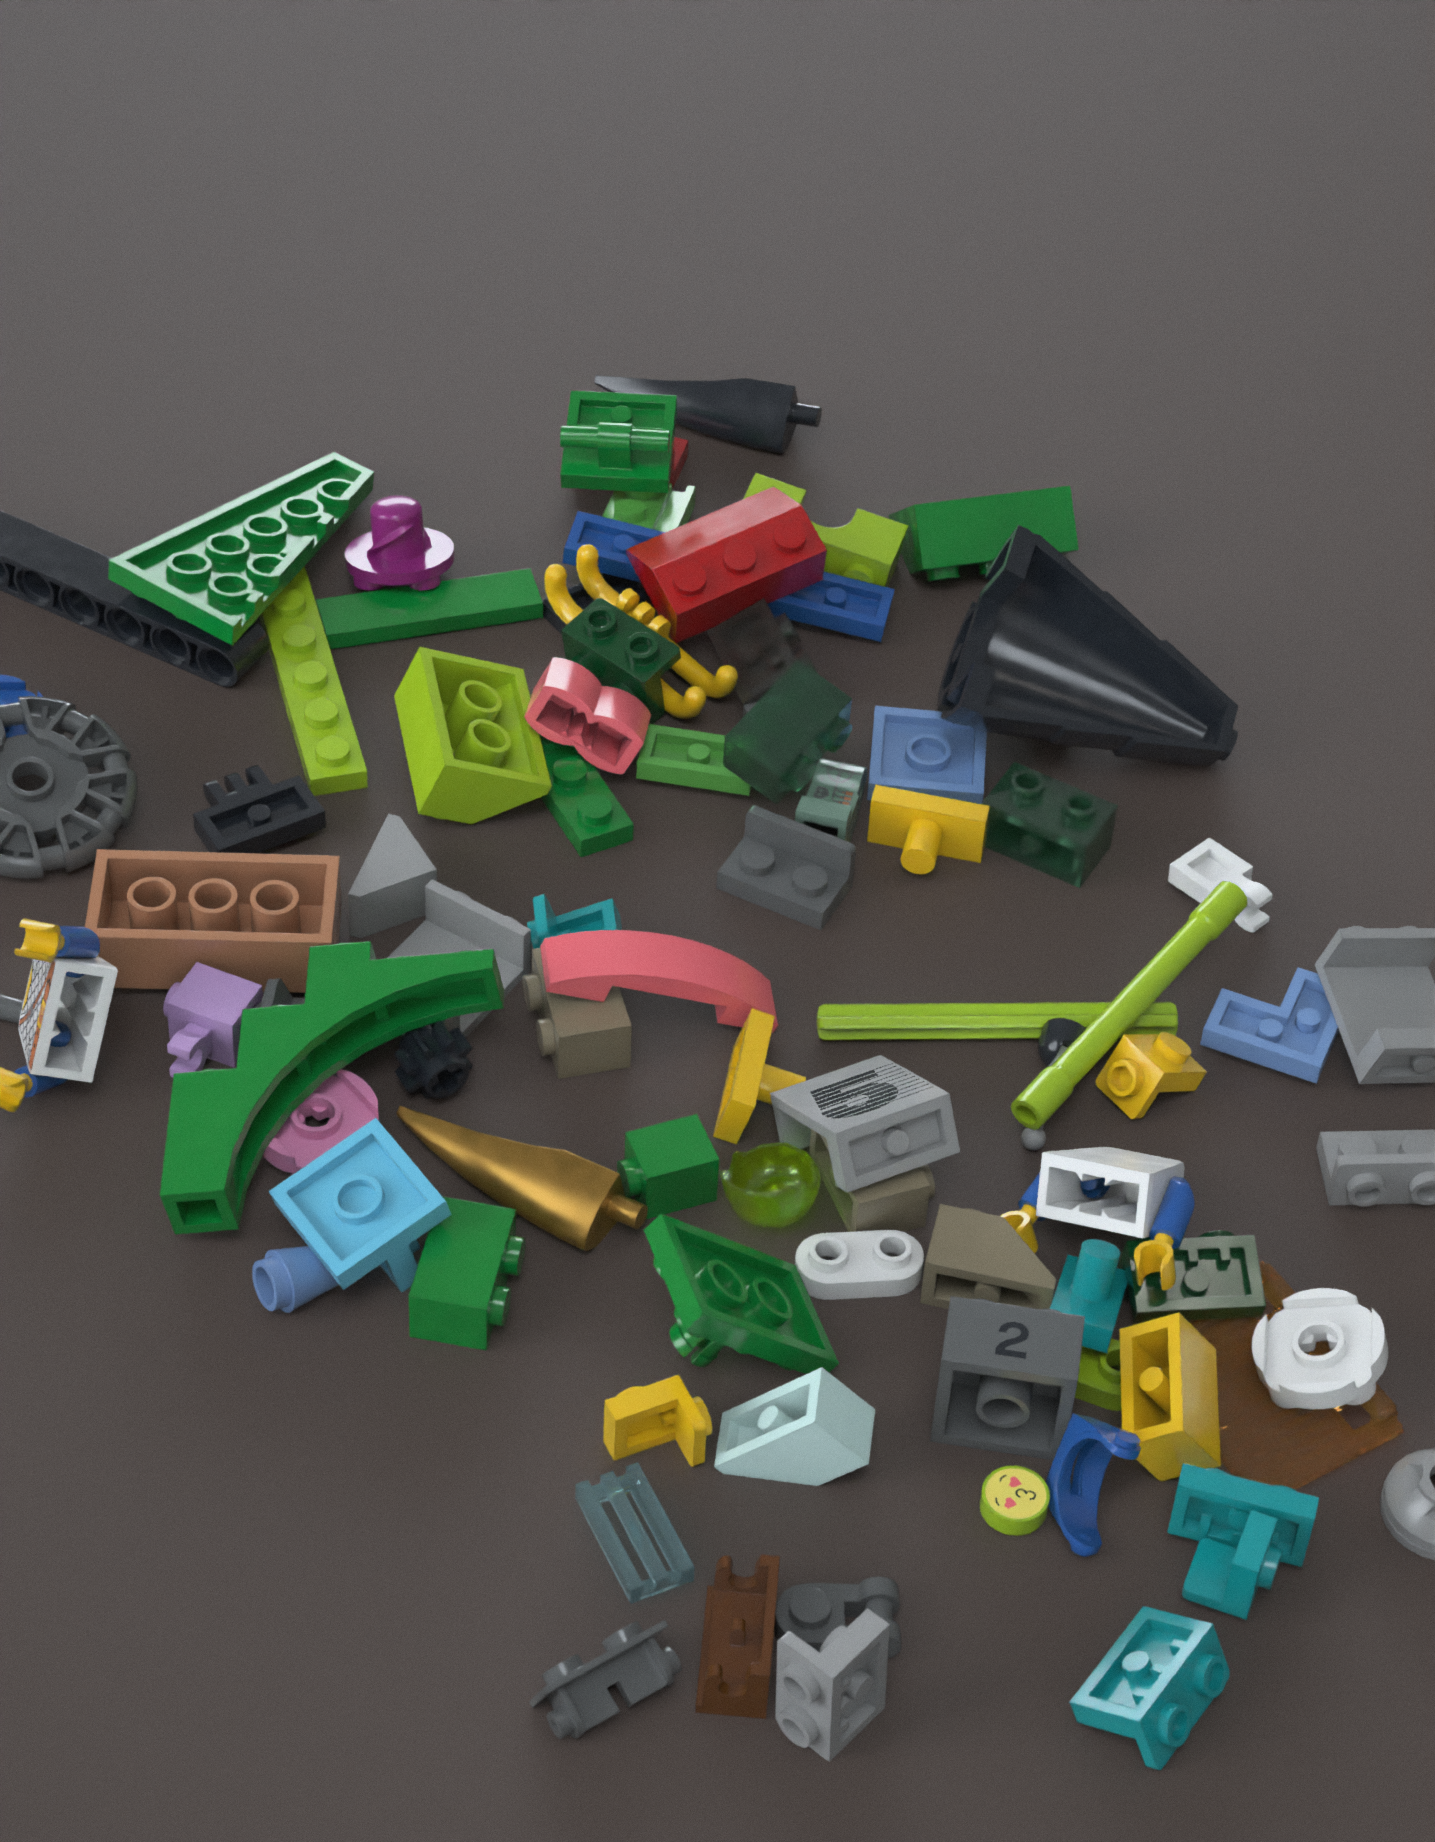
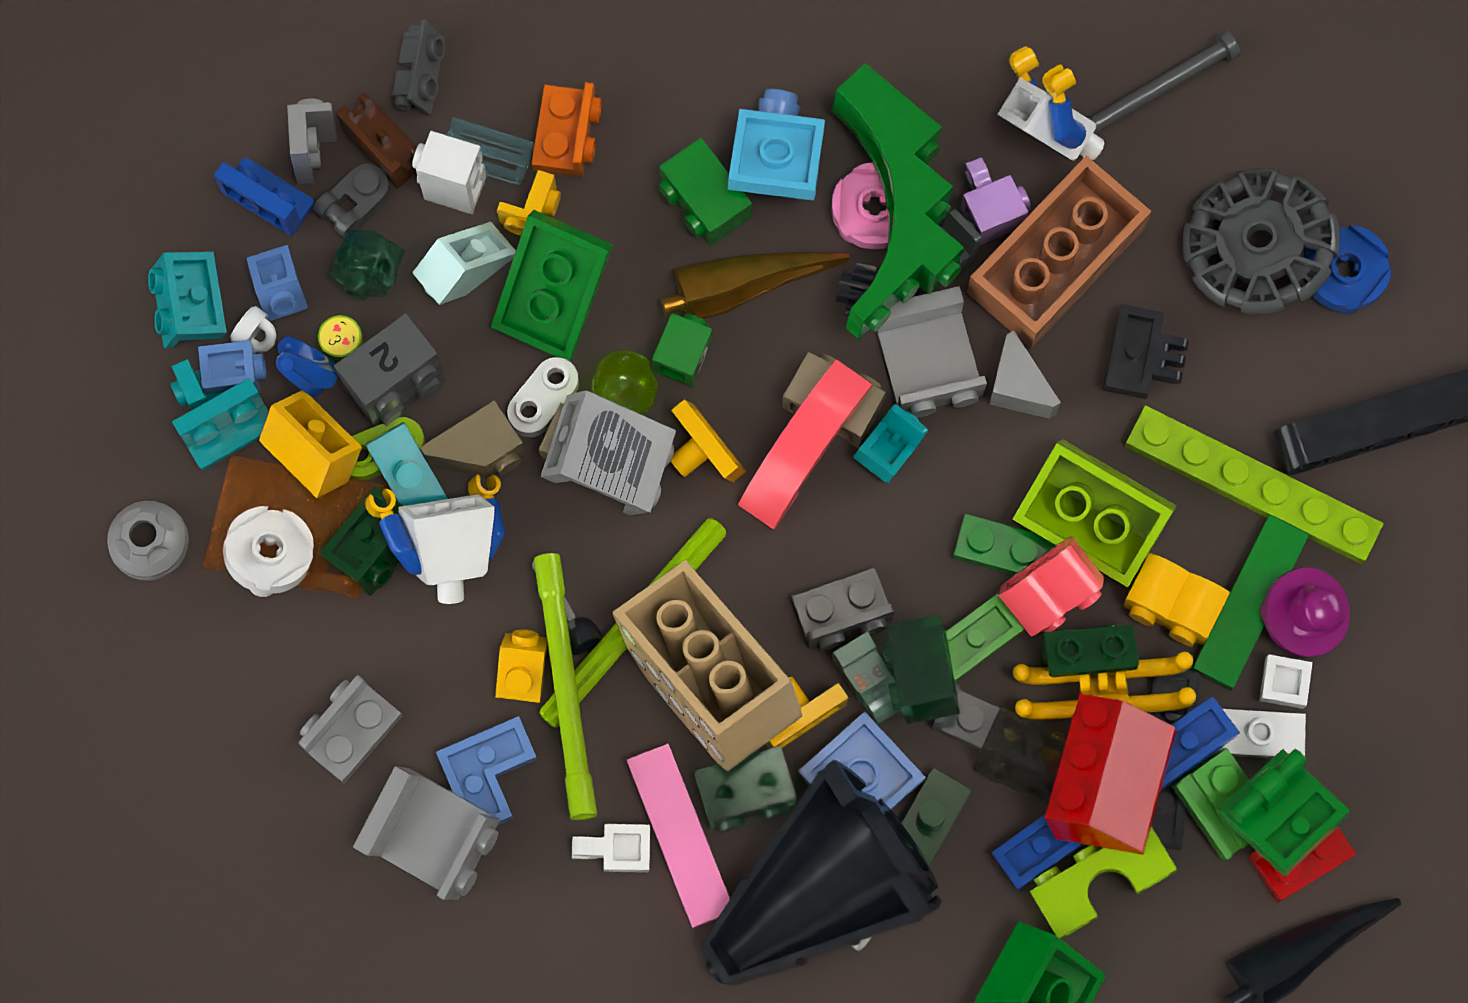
camera: 135 degrees right, 30 degrees up
green wing [108,452,374,646] -> none
none -> medium blue bracket [198,340,267,393]
none -> blue bracket [213,158,315,237]
none -> white tile [230,306,277,353]
none -> medium blue bracket [246,245,308,321]
none -> clear green brick [329,230,406,300]
none -> white brick [412,131,487,215]
none -> orange bracket [531,82,602,177]
none -> tan brick [612,560,802,771]
none -> bright pink tile [626,744,730,929]
none -> dark green tile [902,768,972,866]
none -> yellow brick [1123,553,1230,647]
none -> white plate [1222,709,1306,759]
none -> white plate [1259,654,1313,709]

